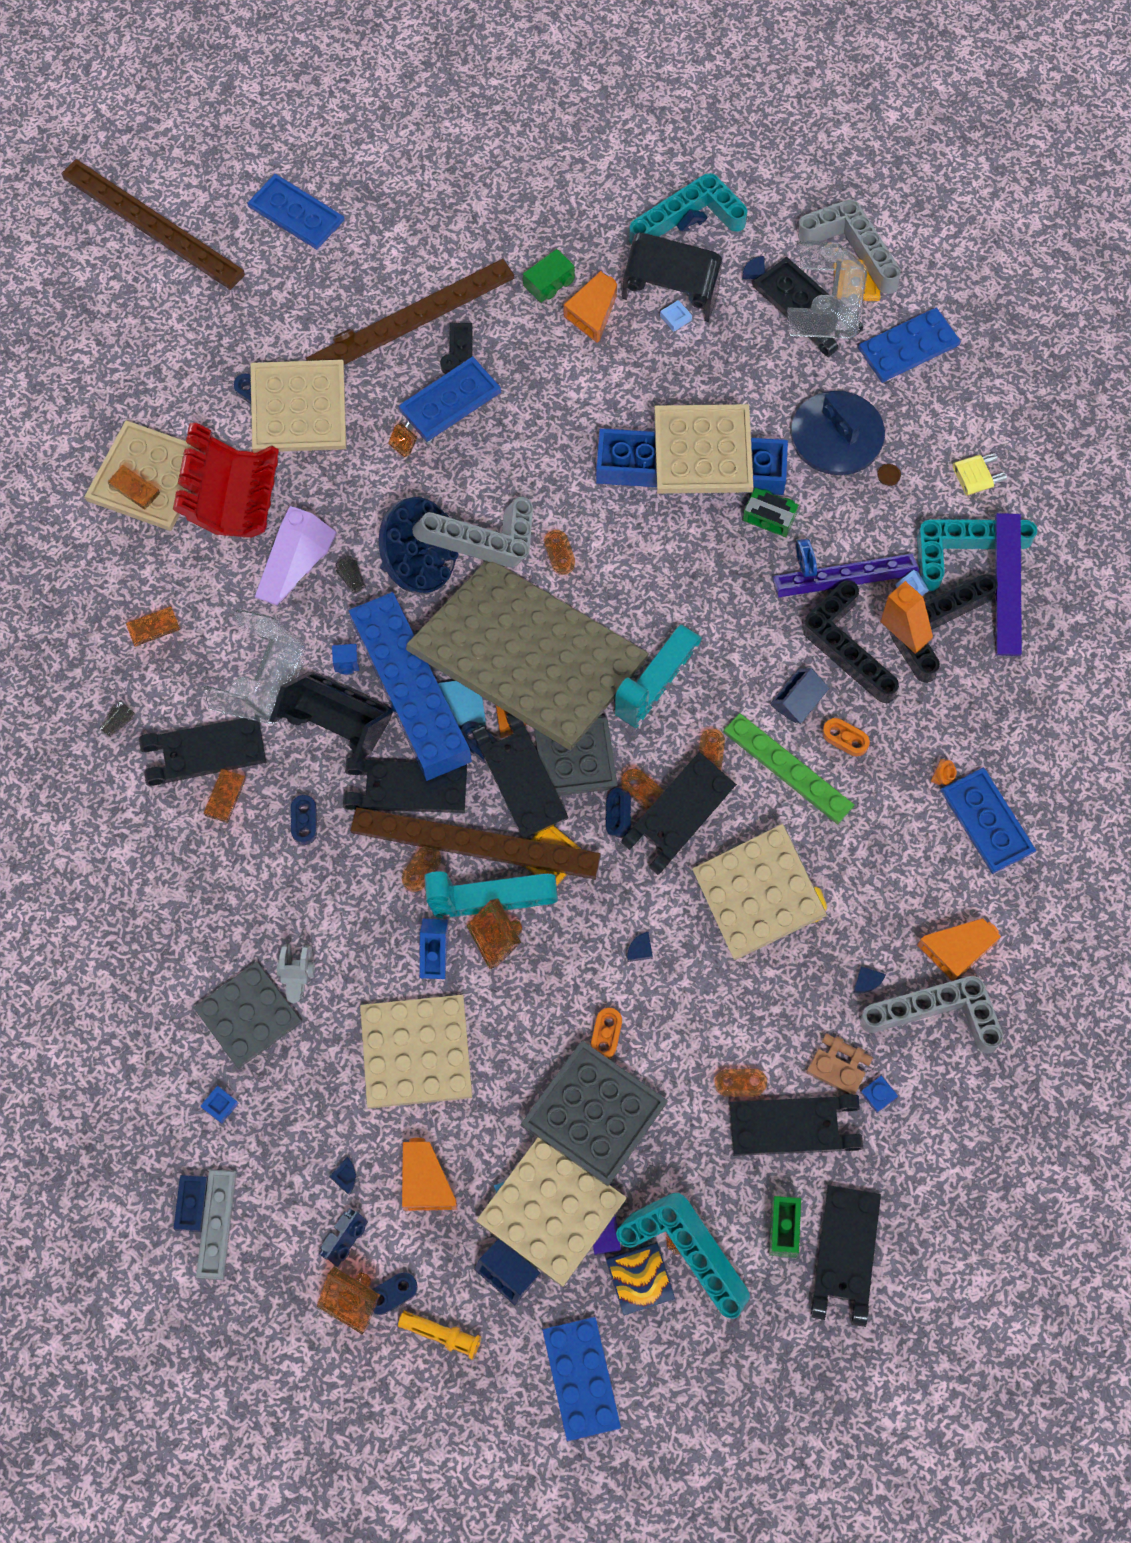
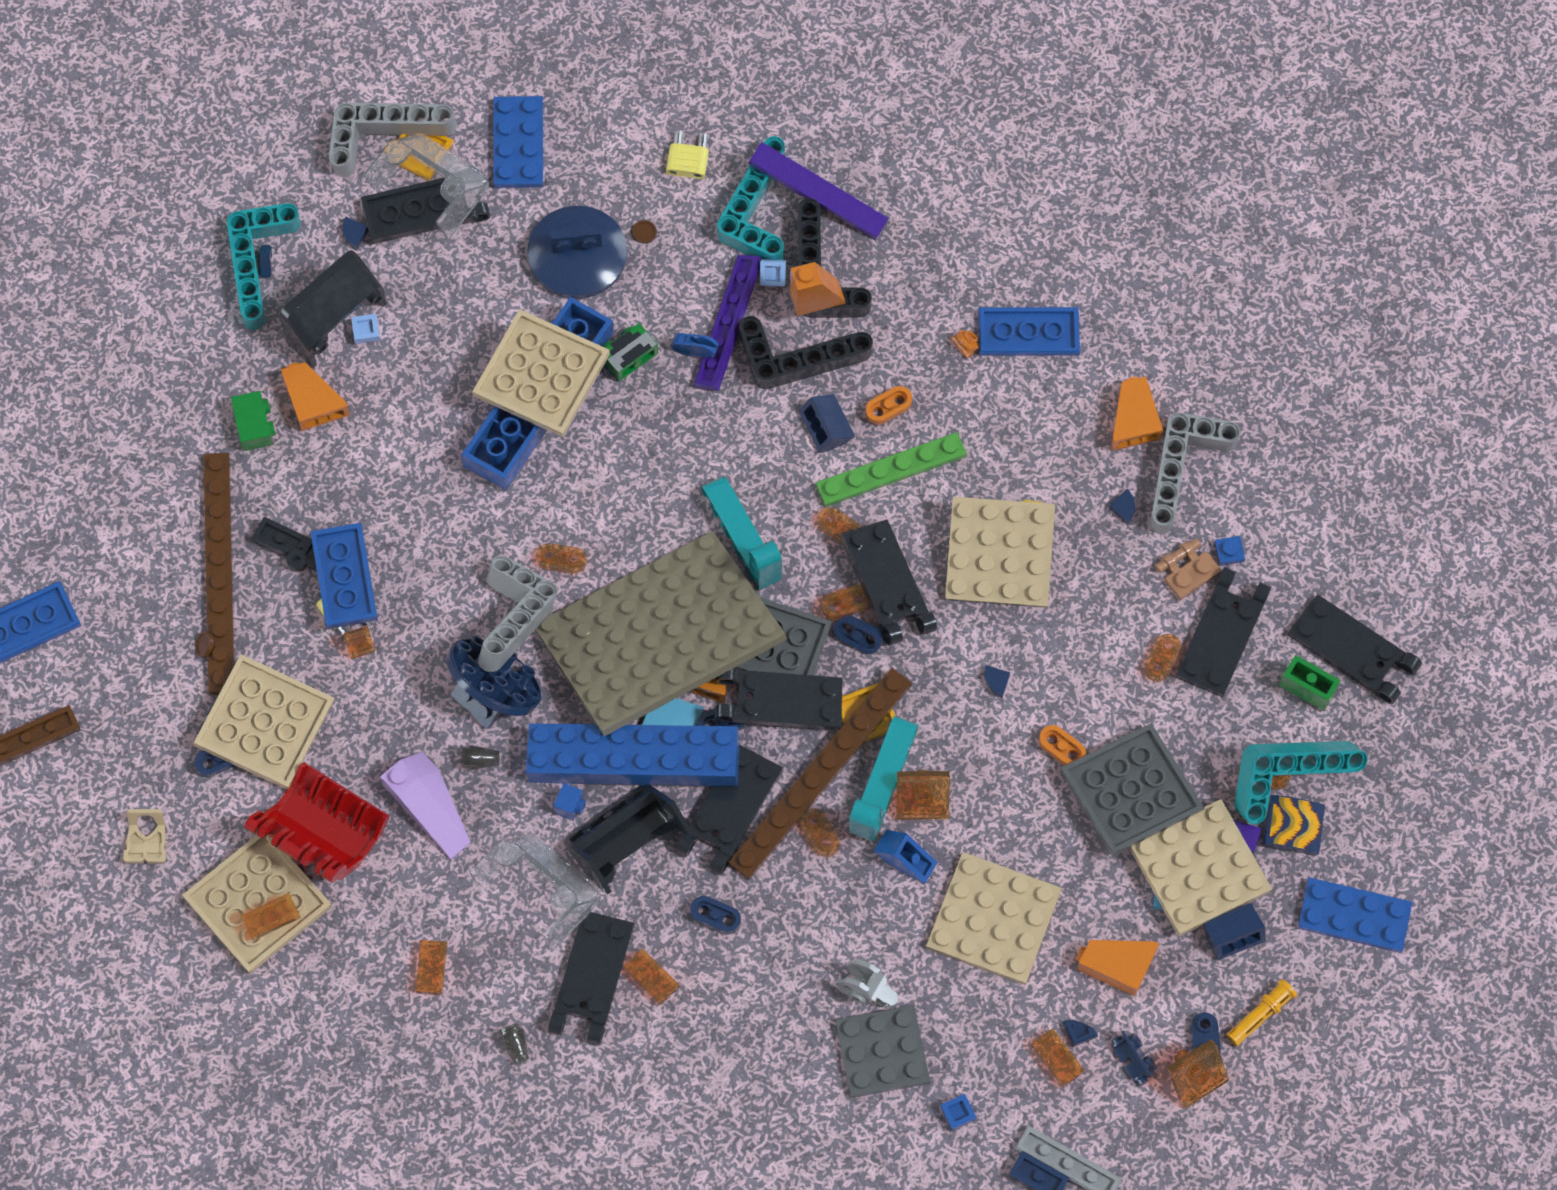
camera: 65 degrees left, 0 degrees up
none -> tan piece [123,809,166,864]
none -> clear orange plate [1031,1028,1085,1088]

